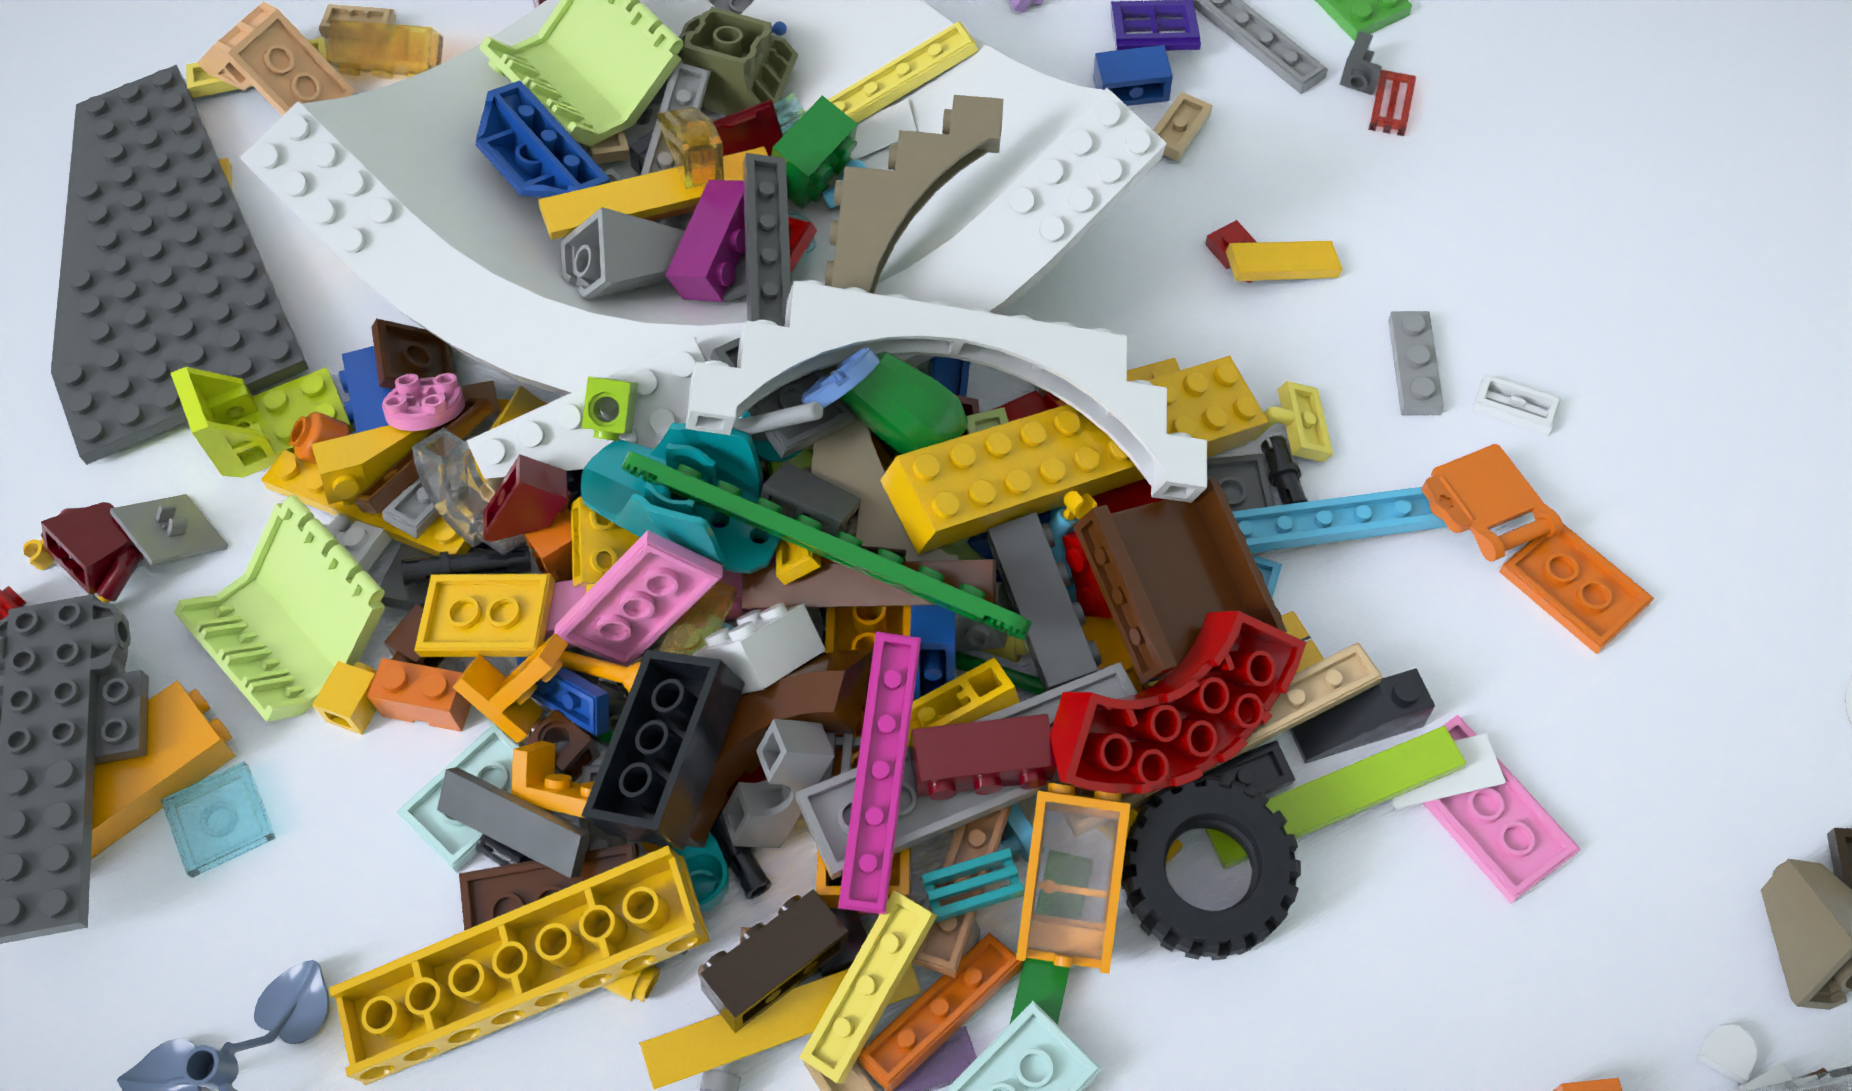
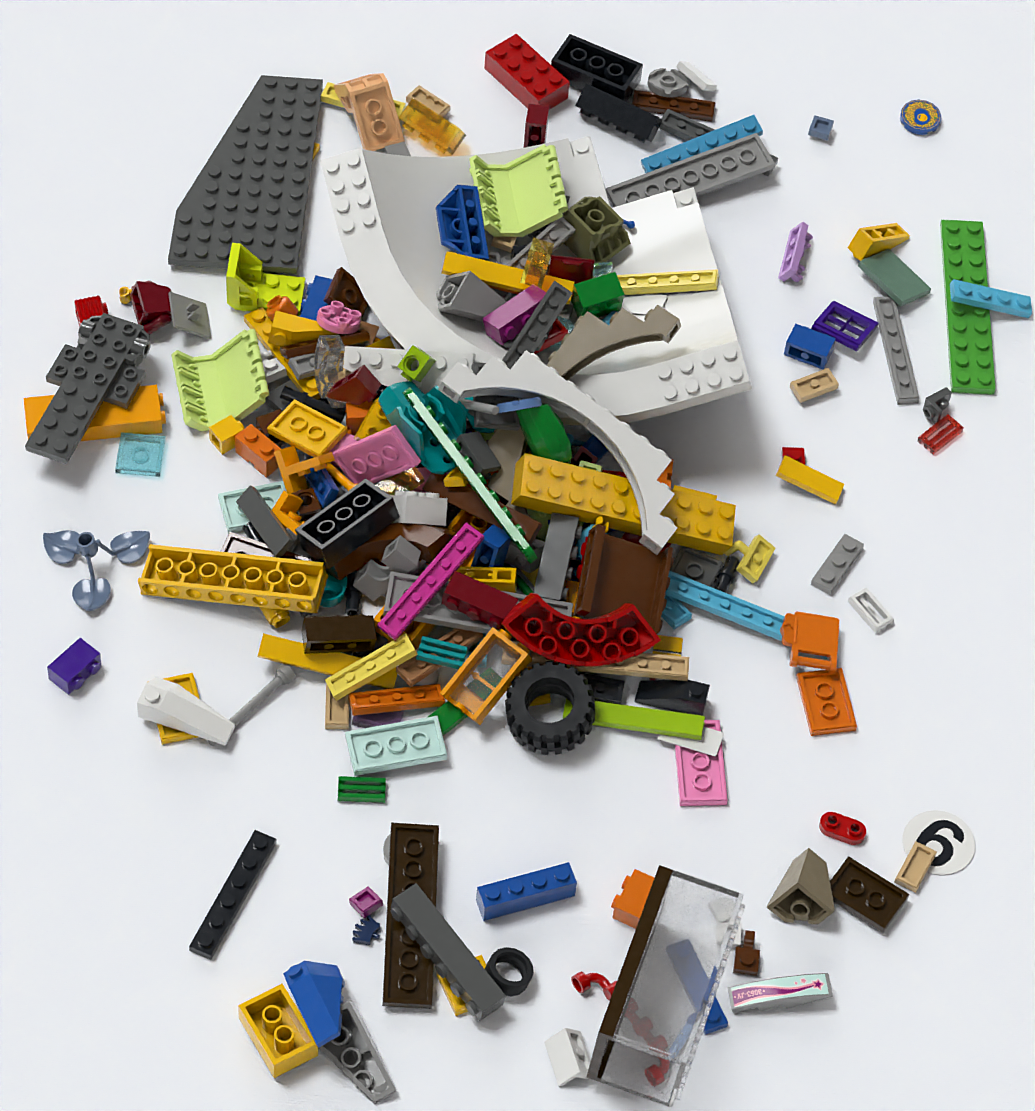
camera: 25 degrees right, 5 degrees down
none -> red plate [819,812,866,845]

